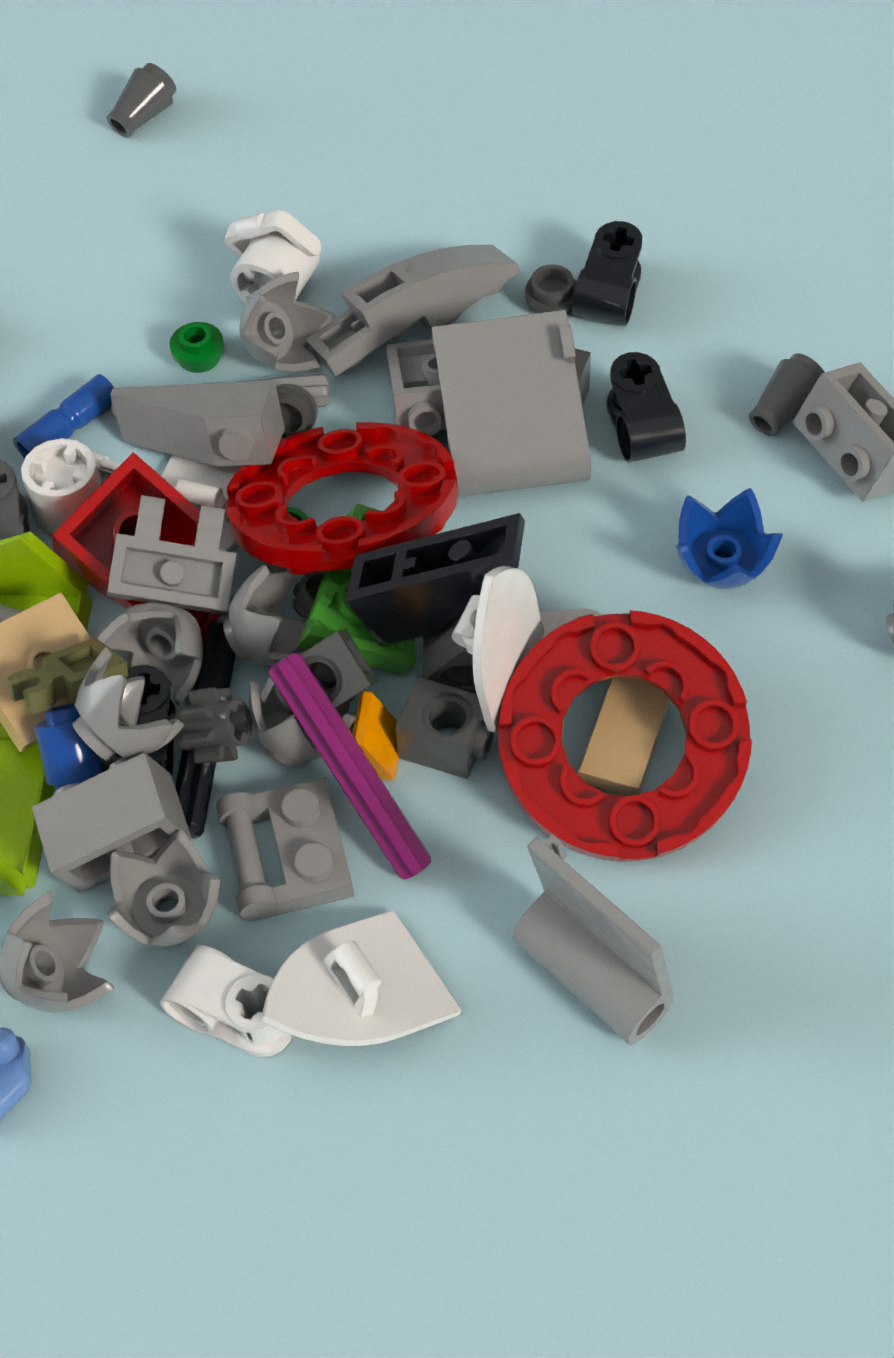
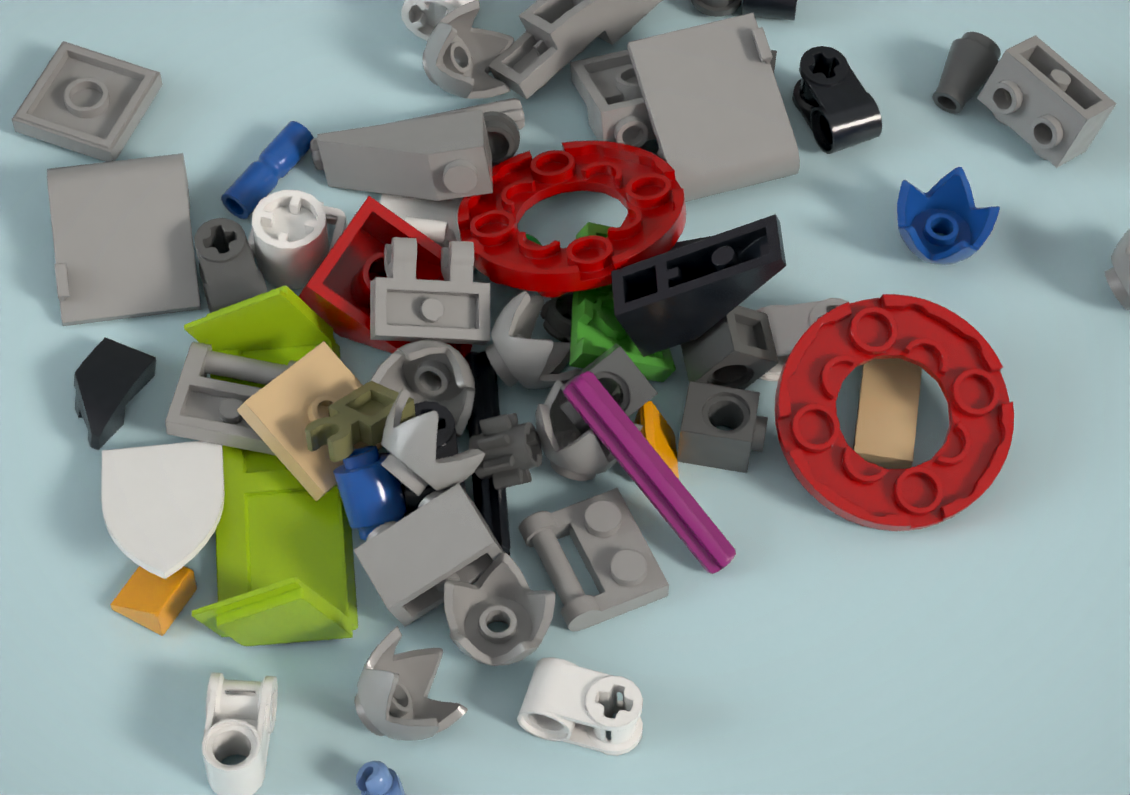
camera: 15 degrees left, 0 degrees up
green plate [169,322,224,373] -> none
white shield [261,910,462,1046] -> none
white shield [452,566,544,733] -> none
light grey door [512,834,673,1045] -> none

